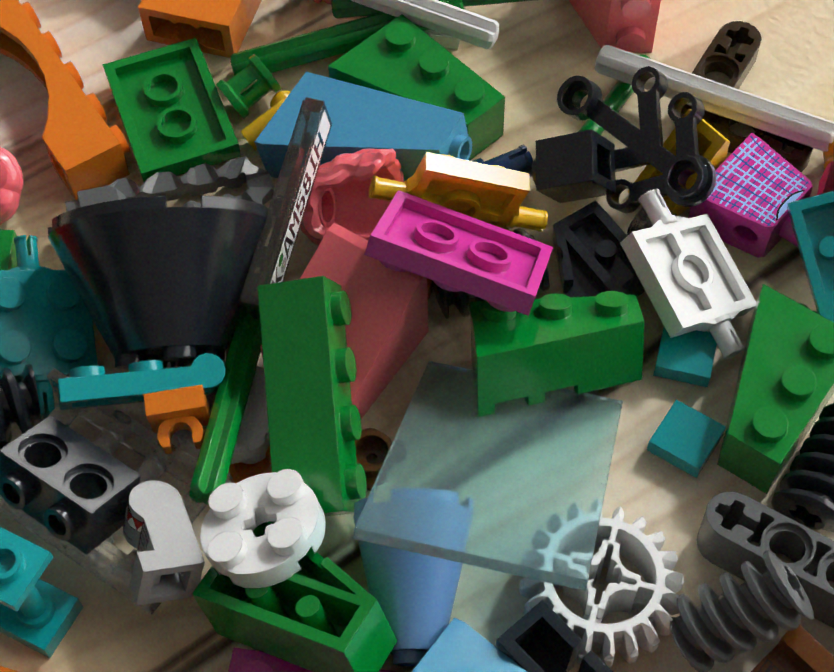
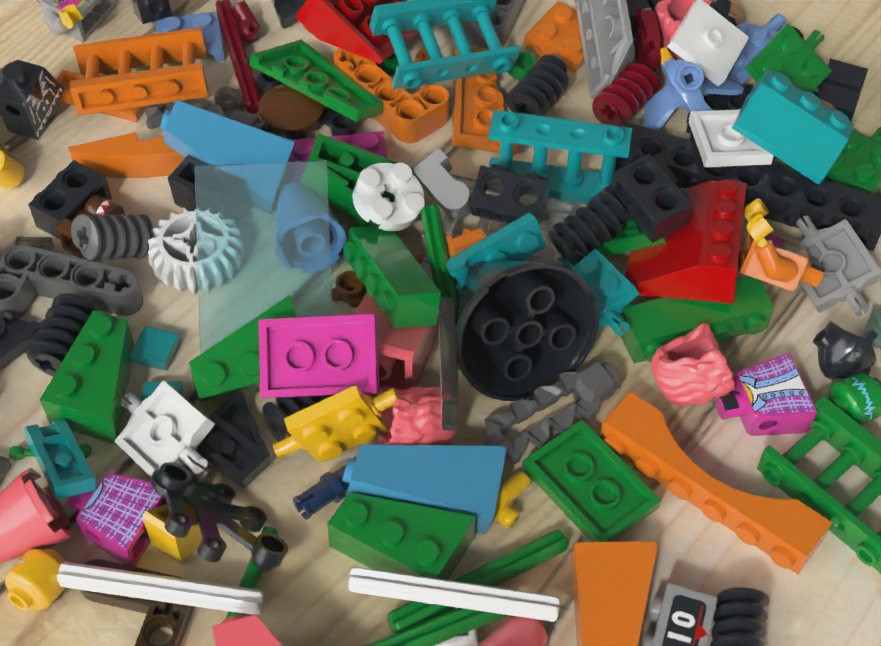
camera: 160 degrees right, 5 degrees down
green bush [216,54,282,119] -> none
black brick [532,129,616,203] -> none

